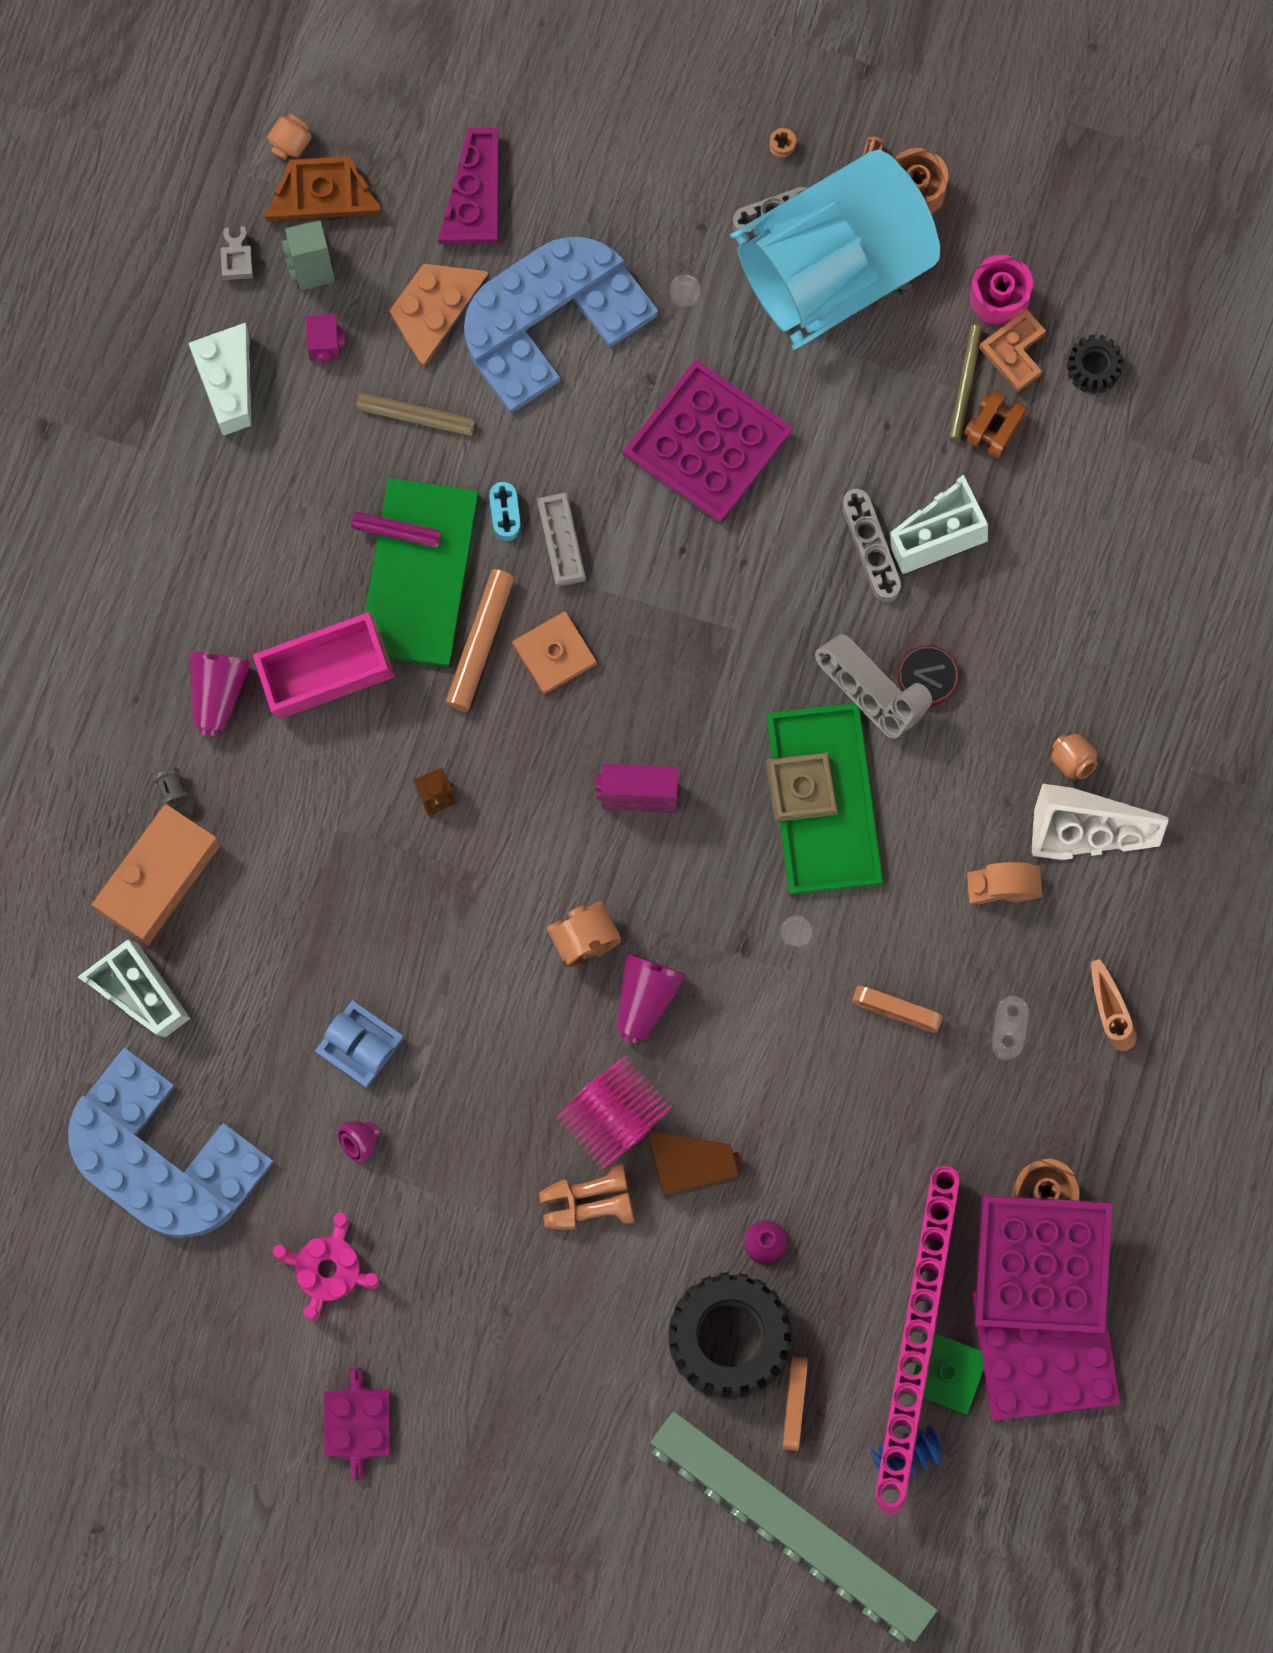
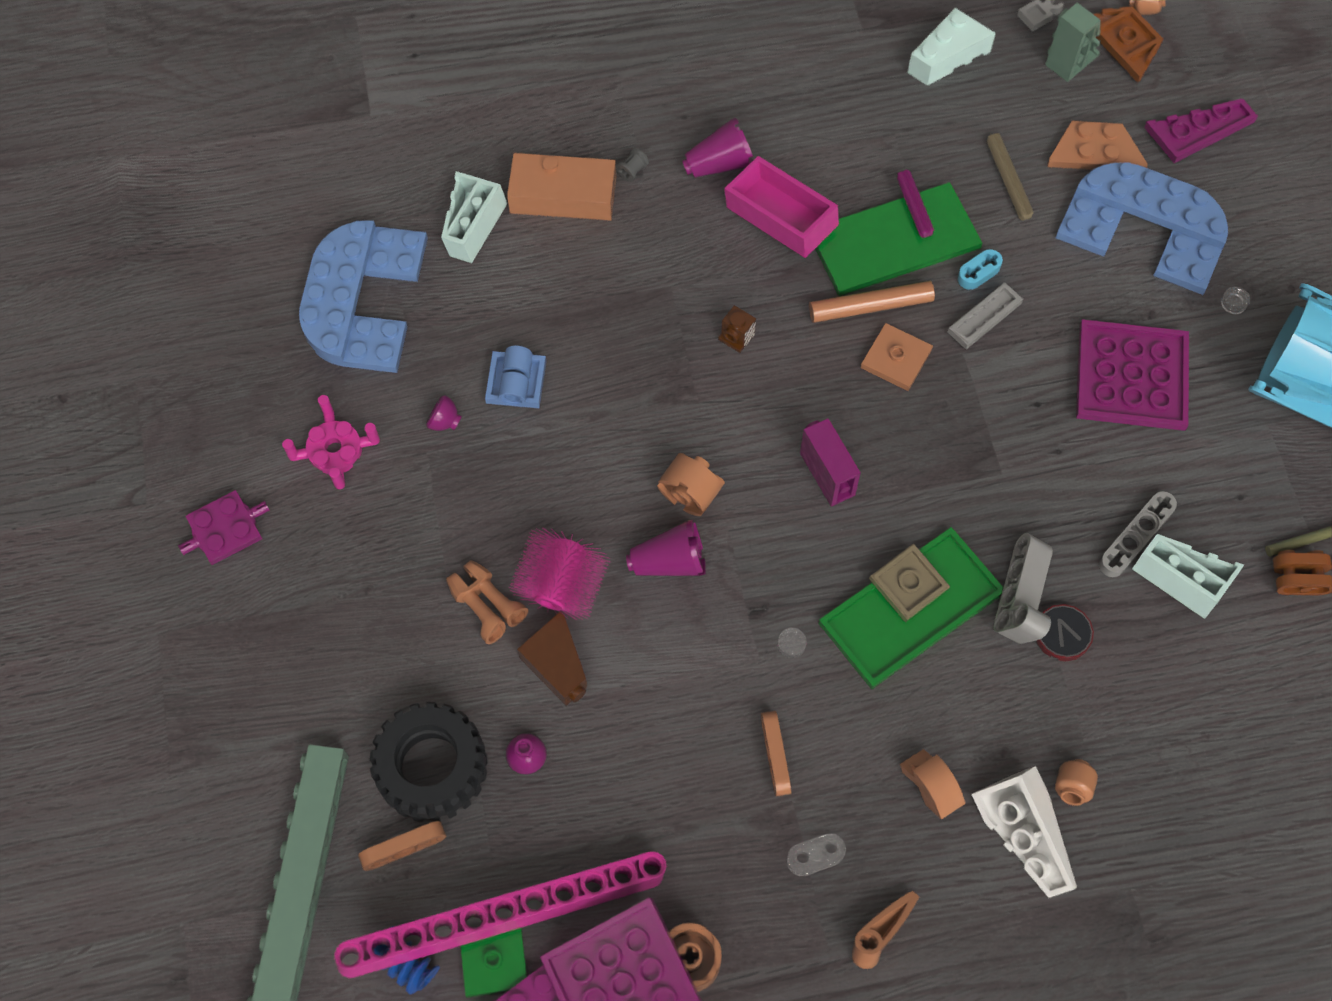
camera: 60 degrees right, 10 degrees down
magenta brick [306,314,345,363] -> none

